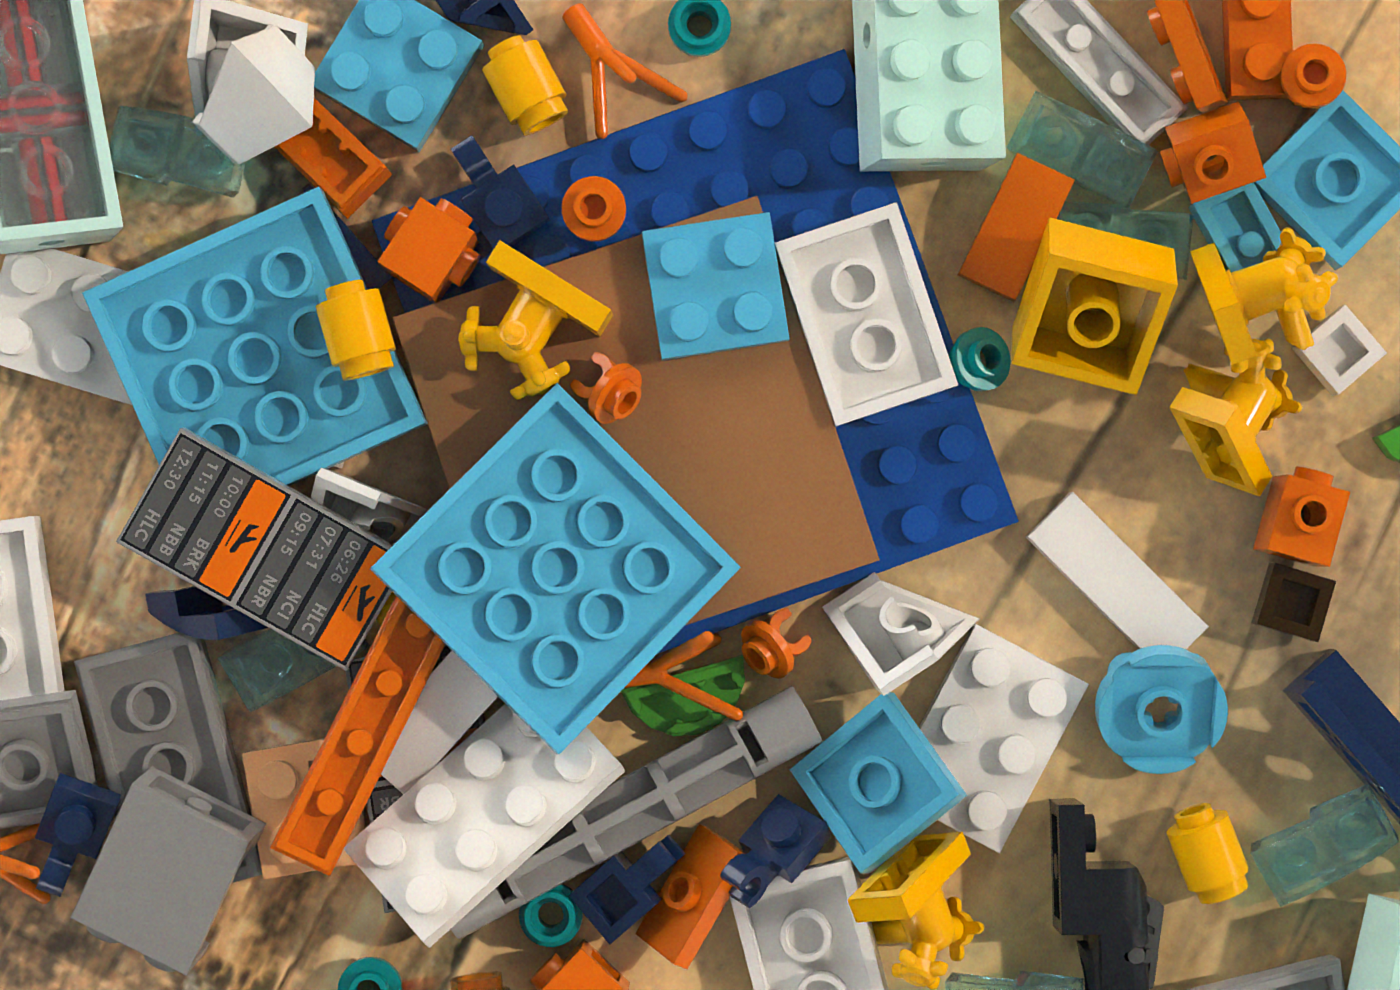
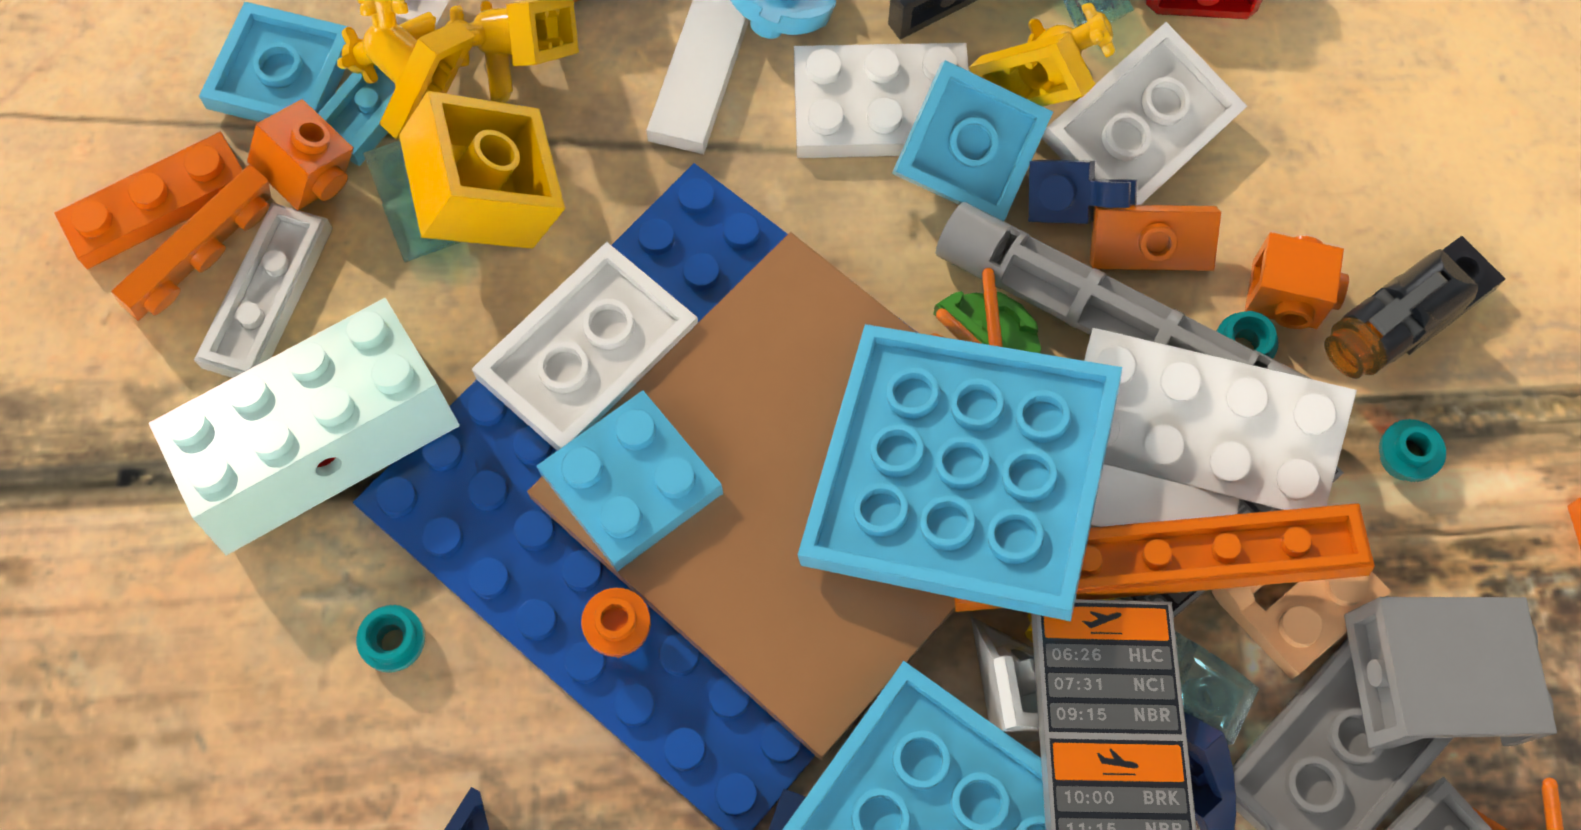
camera: 120 degrees left, 20 degrees down
dark blue plate [35,773,122,897] -> none
yellow brick [315,280,396,381] -> none
orange brick [377,197,481,303] -> none
dark blue plate [451,135,550,250] -> none
yellow piece [458,240,613,400] -> none
yellow brick [482,35,568,136] -> none
orange plant [562,3,688,139] -> none
dark blue plate [568,835,685,945] -> none
orange plate [570,352,642,424] -> none
orange plate [741,608,812,679] -> none
white slope [822,572,980,696] -> none
teal plate [949,327,1011,392] -> none
orange slope [957,152,1075,302] -> none
clear light blue slope [1006,91,1158,209] -> none
orange plate [1280,44,1347,109] -> none

